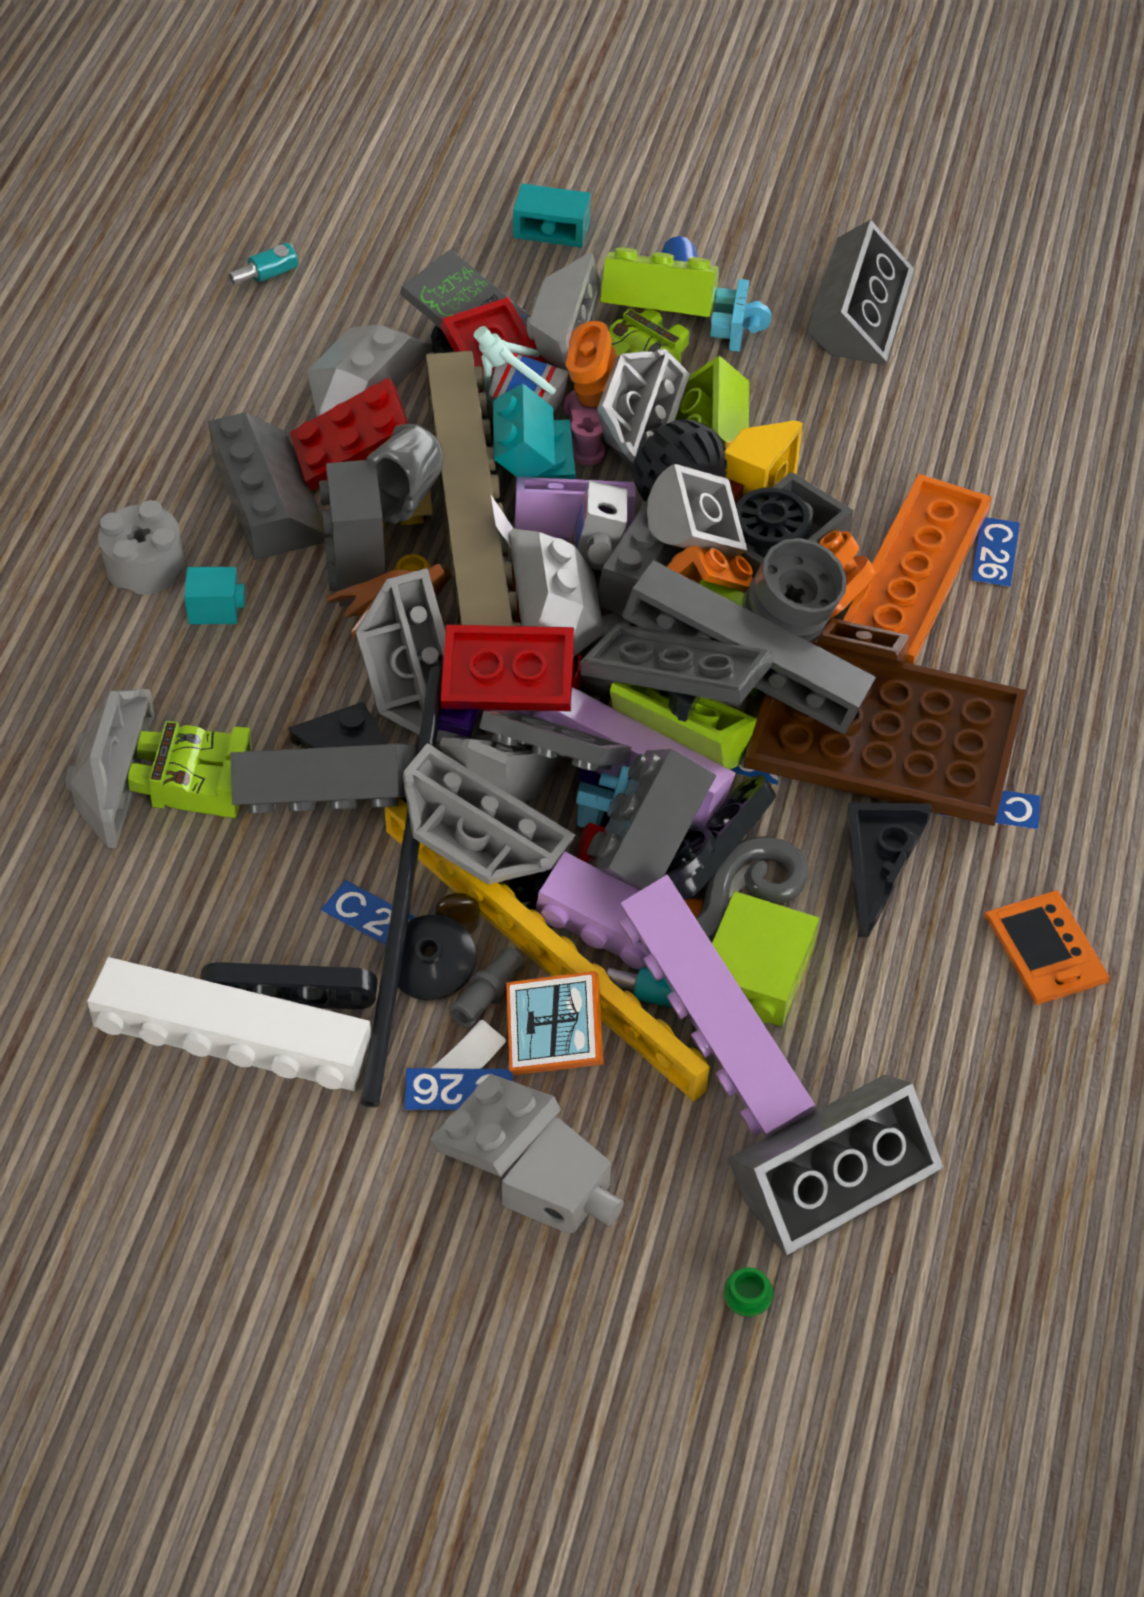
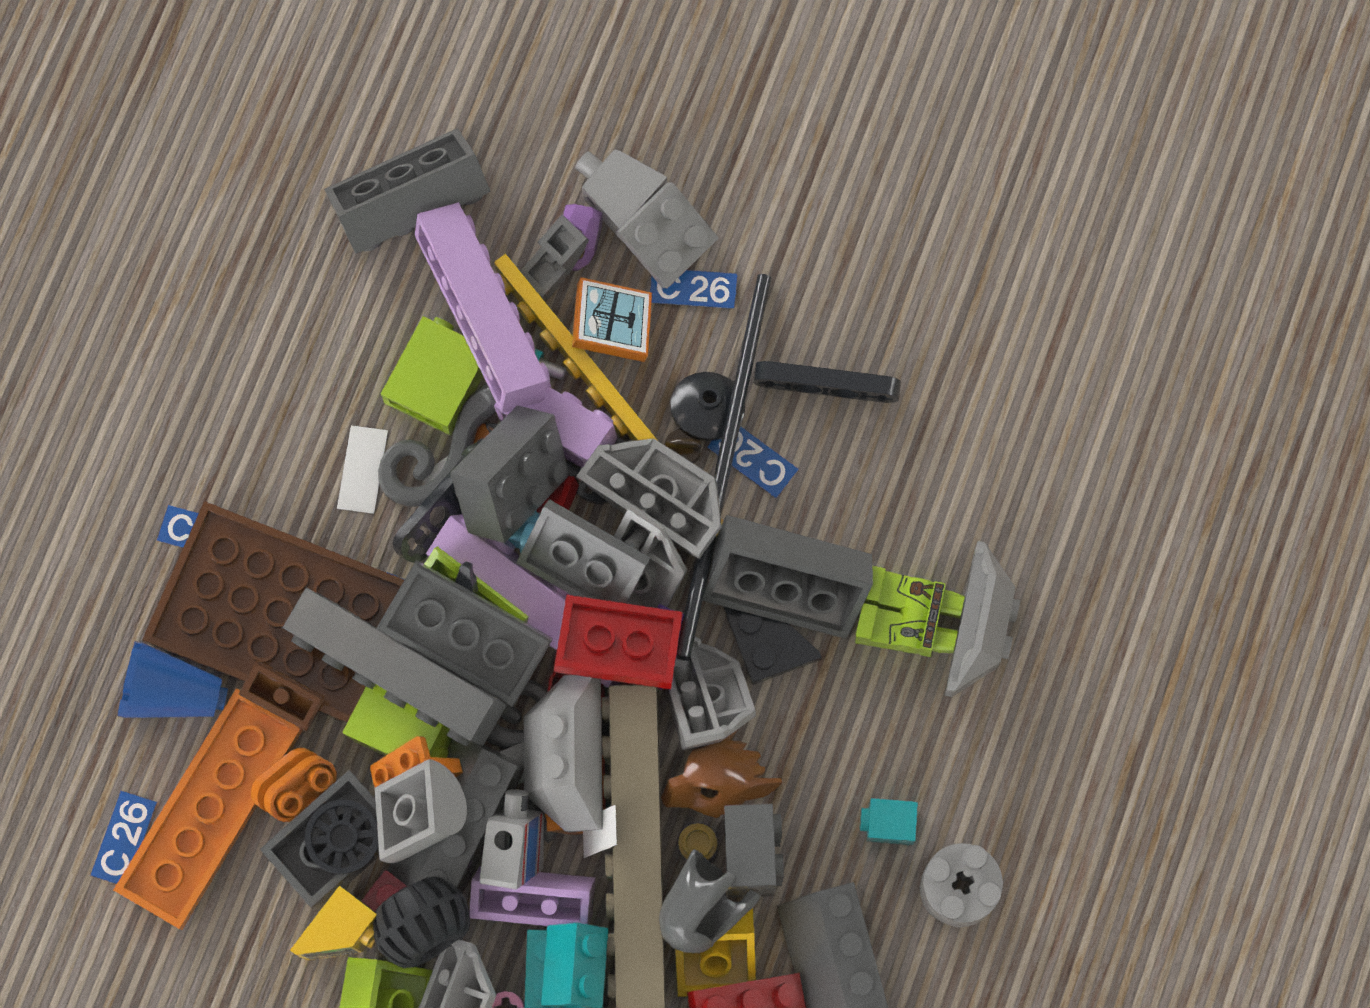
camera: 170 degrees left, 25 degrees up
white brick [87,957,371,1091] -> none
white sticker [432,1020,506,1069] -> none
dark grey pin [449,947,526,1028] -> none
green plate [723,1267,773,1317] -> none
dark grey wheel [742,538,847,643] -> none
black wing [847,803,932,937] -> none
orange container [984,890,1110,1005] -> none
none -> blue cone [117,641,228,718]
none -> white sticker [337,425,388,514]
none -> dark grey slope [520,215,589,300]
none -> medium lavender rock [564,204,603,271]

